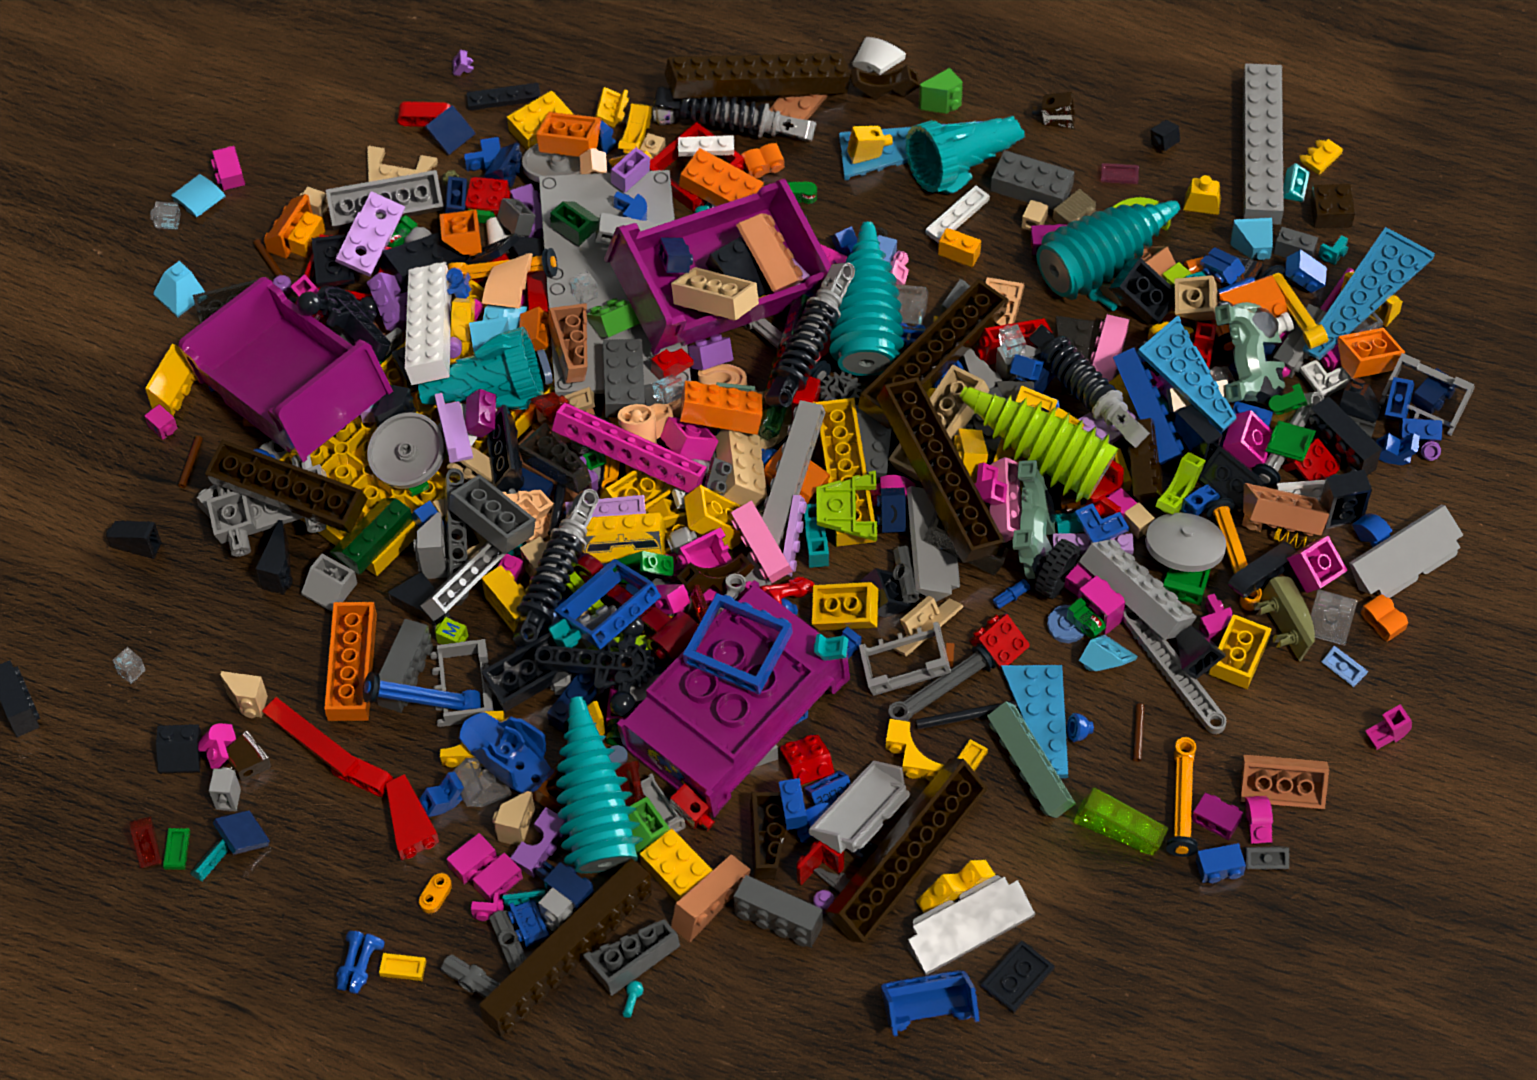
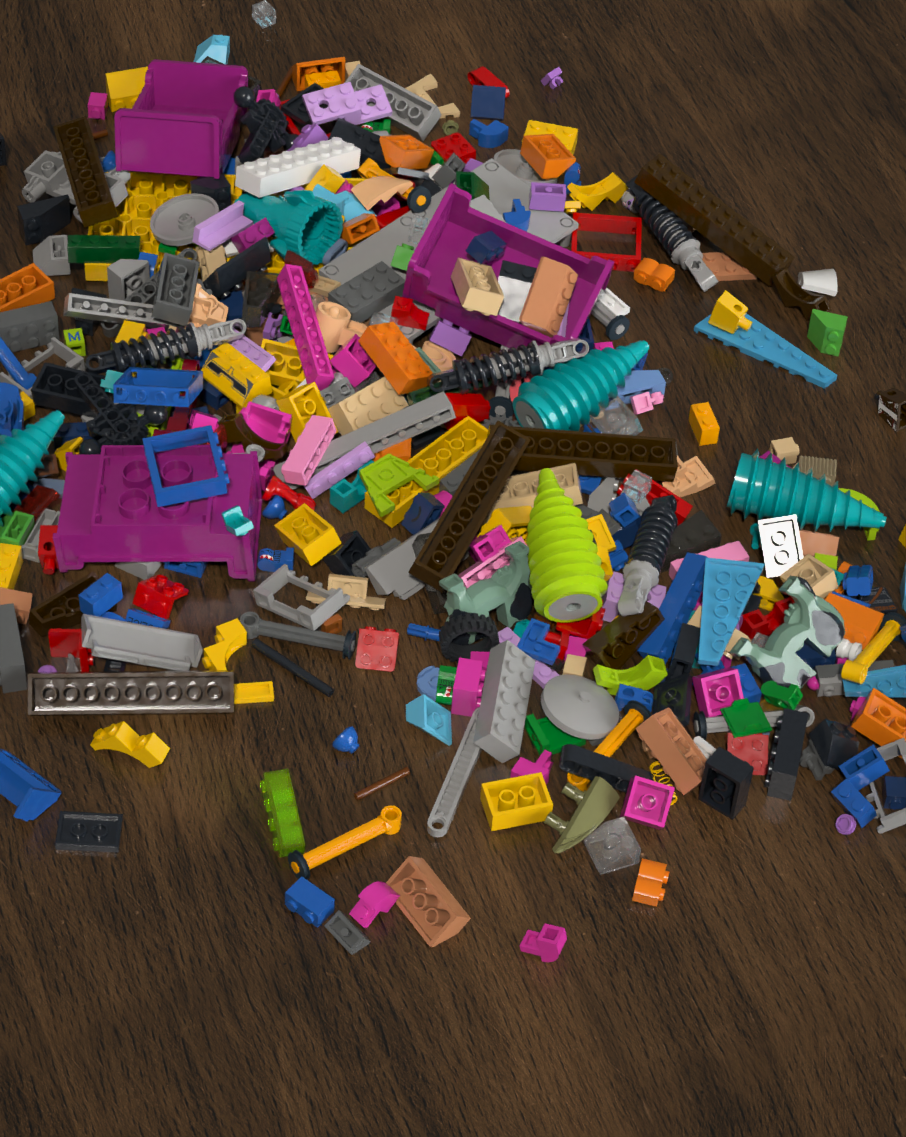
camera: 45 degrees right, 10 degrees down
medium azure slope [172,174,225,217] -> none
dark pink brick [211,146,245,190] -> none
dark blue brick [444,176,467,214] -> none
blue hips [446,268,472,298] -> none
black plate [467,82,541,111] -> none
dark blue slope [484,143,523,187] -> none
nougat wedge [547,303,587,383] -> none
light nougat brick [580,148,607,174] -> none
yellow bracket [595,87,629,127] -> none
green panel [613,551,674,584] -> none
tan brick [640,133,666,160] -> none
white plate [678,135,734,157] -> none
orange brick [679,148,764,206] -> none
green leg [787,182,817,204] -> none
teal cone [906,116,1025,194] -> none
slope [908,875,1035,976] -> none
white plate [926,186,990,243] -> none
sand green brick [987,701,1076,818] -> none
dark grey brick [991,150,1075,210] -> none
dark azure wing [1001,665,1068,778] -> none
clear pink tile [1101,163,1139,184] -> none
black slope [1176,625,1226,679] -> none
magenta brick [1192,793,1243,841] -> none
white brick [1300,359,1352,397] -> none
light blue slope [1322,646,1368,687] -> none
light grey slope [1349,504,1463,598] -> none
blue brick [1352,514,1392,548] -> none
blue brick [1376,433,1420,465] -> none

